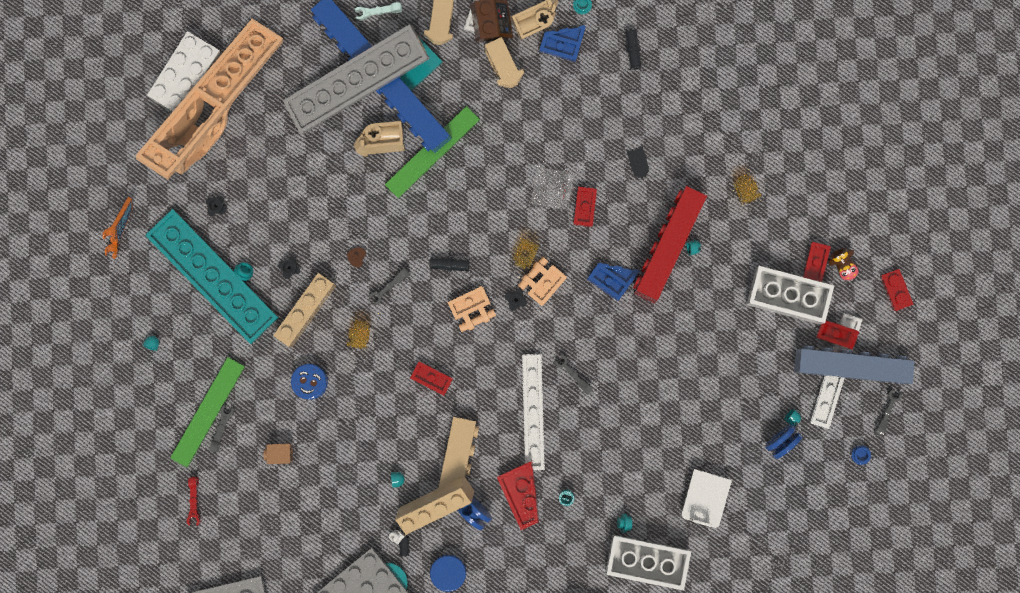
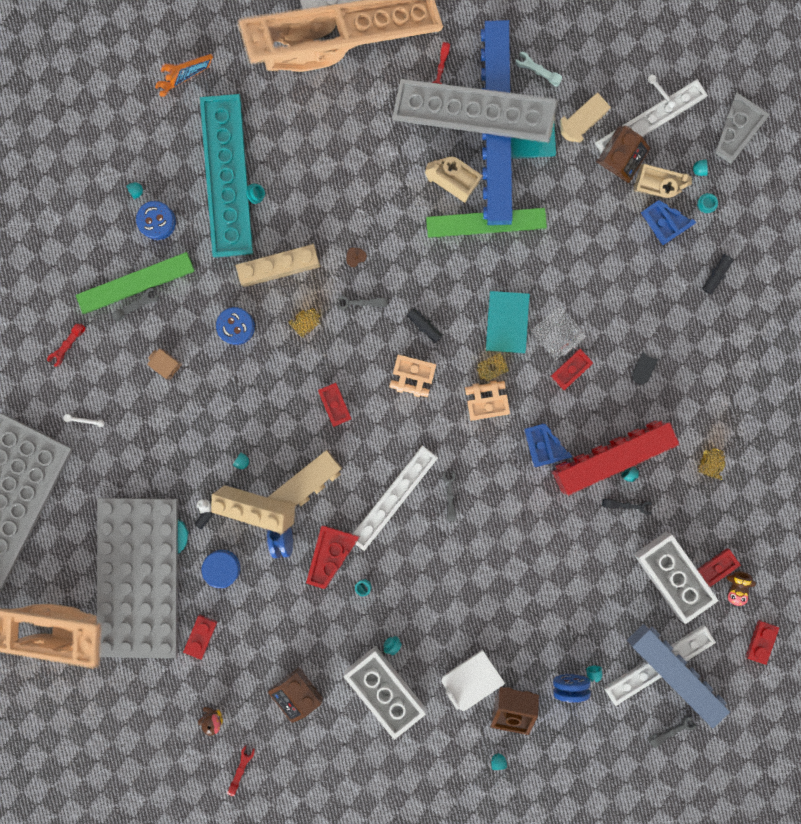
camera: 35 degrees right, 5 degrees up
black plate [206,196,226,216] -> none
black plate [278,257,301,279] -> none
tan piece [484,37,524,88] -> none
black plate [505,289,527,311] -> none
red plate [816,321,859,350] -> none
blue plate [851,445,871,465] -> none
none -> white hinge [63,414,105,427]
none -> blue head [136,201,176,240]
none -> red piece [432,42,450,84]
none -> teal tile [485,291,530,354]
none -> reddish brown slope [490,687,539,735]
none -> teal hinge [491,754,507,770]
none -> black piece [602,499,653,515]

